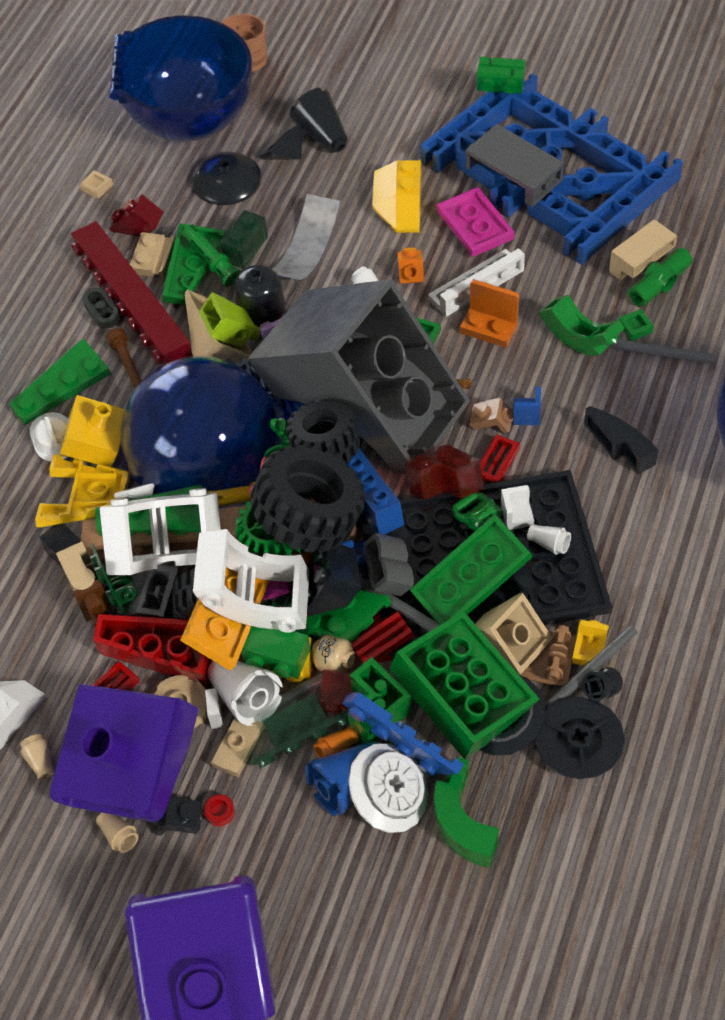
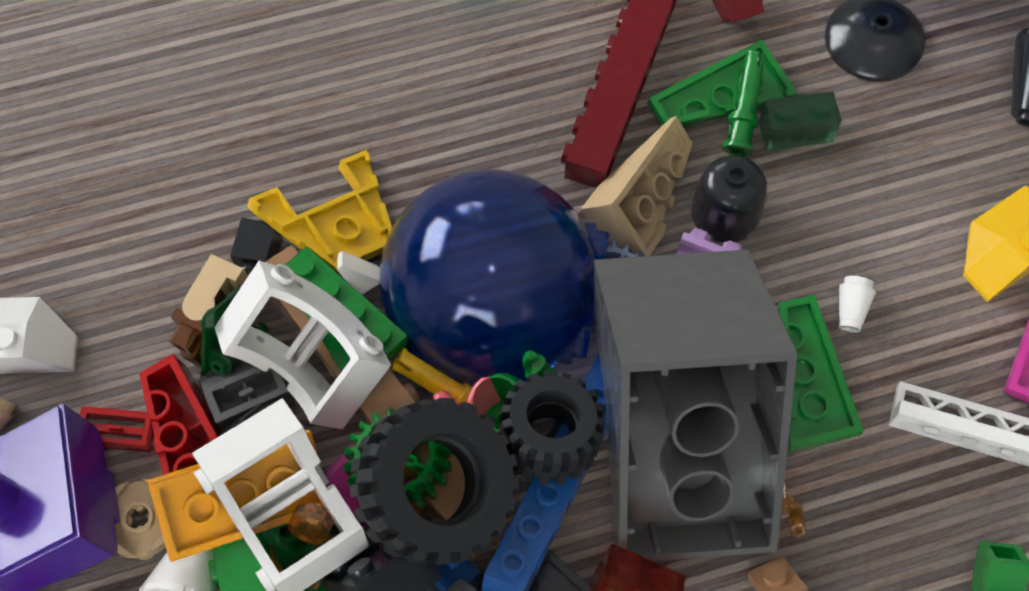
camera: 50 degrees right, 10 degrees up
green wing [9,338,111,425] -> none
white piece [30,413,69,462] -> none
yellow brick [60,395,128,467] -> none
pearl dark grey plate [83,288,120,328] -> none
reddish brown piece [106,328,160,426] -> none
tan plate [130,232,175,278] -> none
lime torso [199,292,261,347] -> none
white tile [205,688,223,729] -> none
black slope [260,124,302,160] -> none
flat silver sticker [272,194,340,280] -> none
orange bracket [397,247,424,284] -> none
orange bracket [460,279,519,348] -> none
none -> clear orange plate [288,503,333,589]

